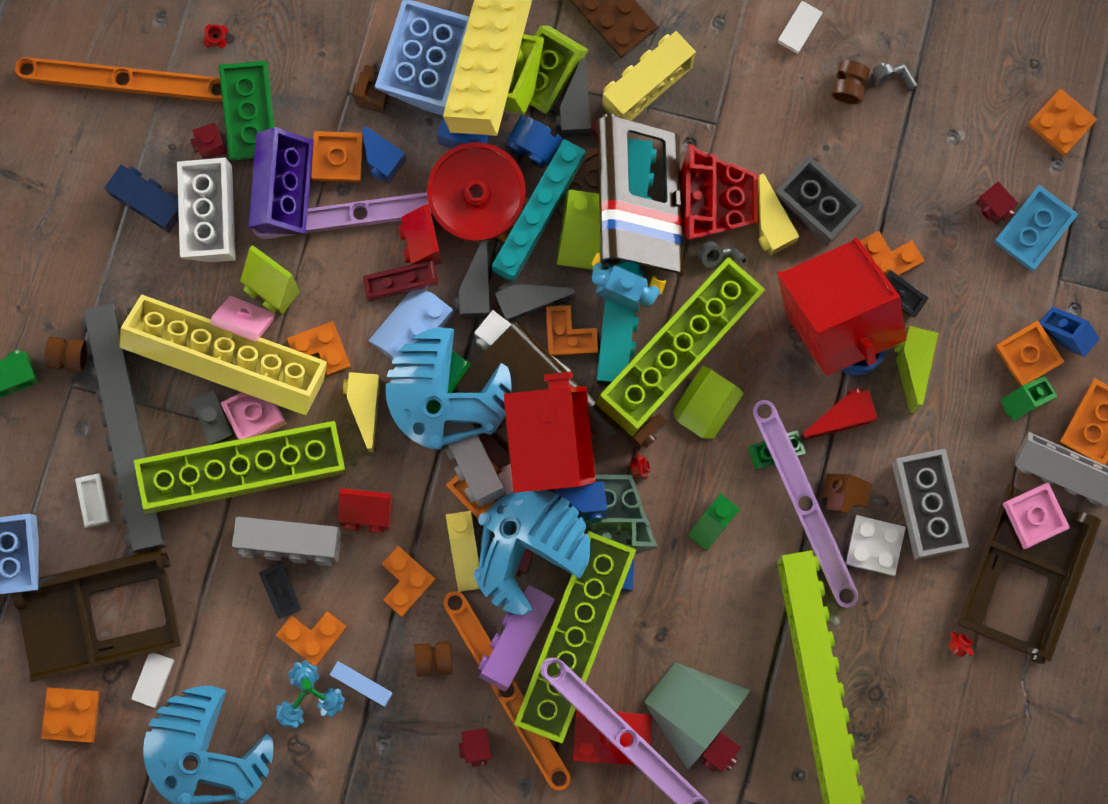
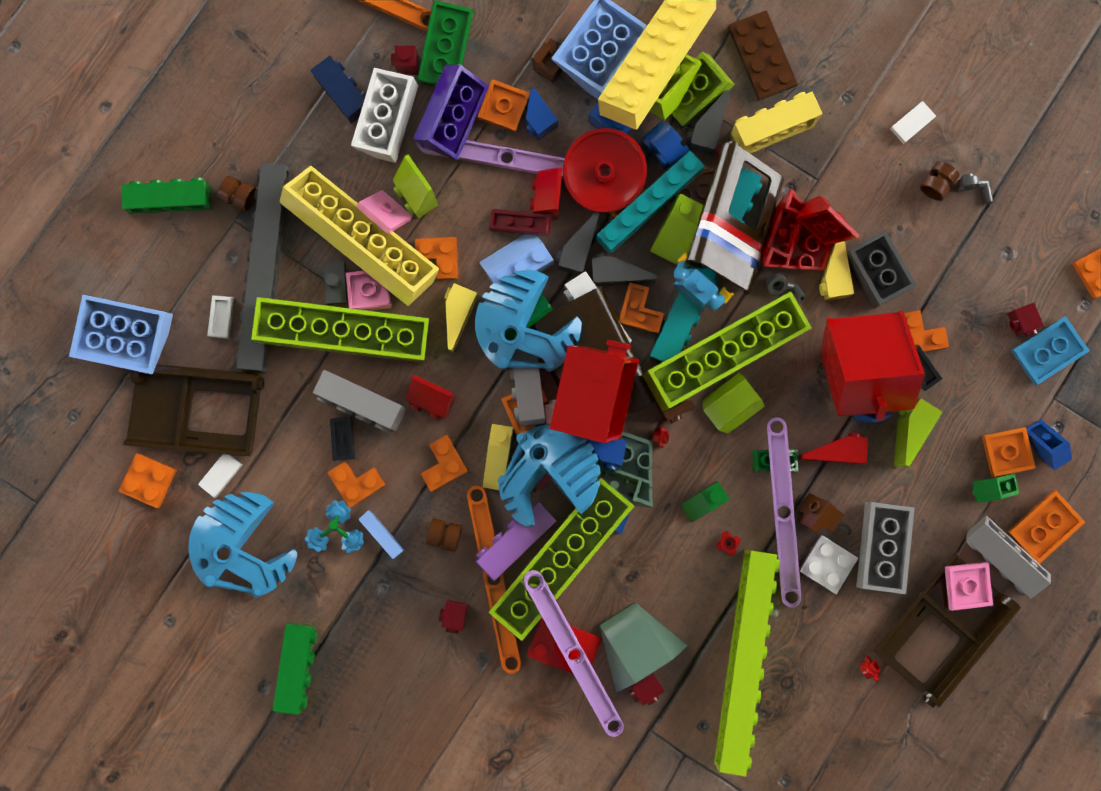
camera: 25 degrees right, 5 degrees up
none -> red plate [716,531,741,556]
none -> red slope [796,196,860,245]

